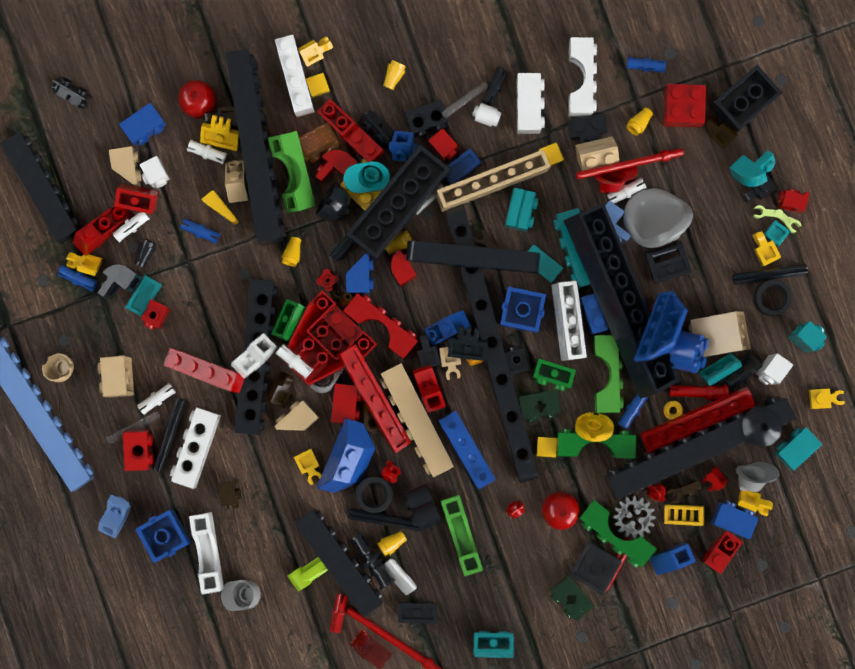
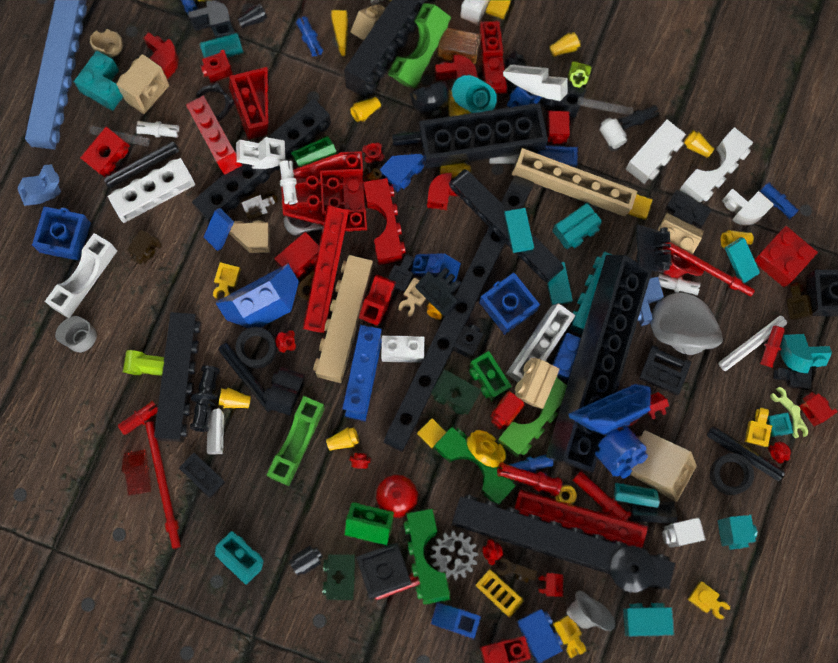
camera: 35 degrees right, 10 degrees down
none -> teal brick [74,51,123,111]
none -> red brick [144,33,179,79]
none -> black cap [196,82,235,121]
none -> blue tile [204,208,234,251]
none -> red wedge [229,67,268,140]
none -> black brick [289,545,323,576]
none -> yellow cone [326,427,359,451]
none -> green brick [345,502,394,545]
none -> white brick [381,336,424,363]
none -> red brick [490,392,525,430]
none -> red pin [497,462,562,496]
none -> white slope [503,65,567,101]
none -> teal tile [504,208,534,253]
none -> tan brick [515,358,560,409]
none -> lime piece [568,61,592,88]
none -> black hinge [636,225,672,273]
none -> red tile [648,392,669,420]
none -> yellow cone [684,130,714,158]
none -> white axle [718,316,787,371]
none -> white brick [722,189,774,225]
none -> teal tile [725,237,760,283]
none -> red axle [760,326,785,368]
none -> red plate [768,442,791,464]

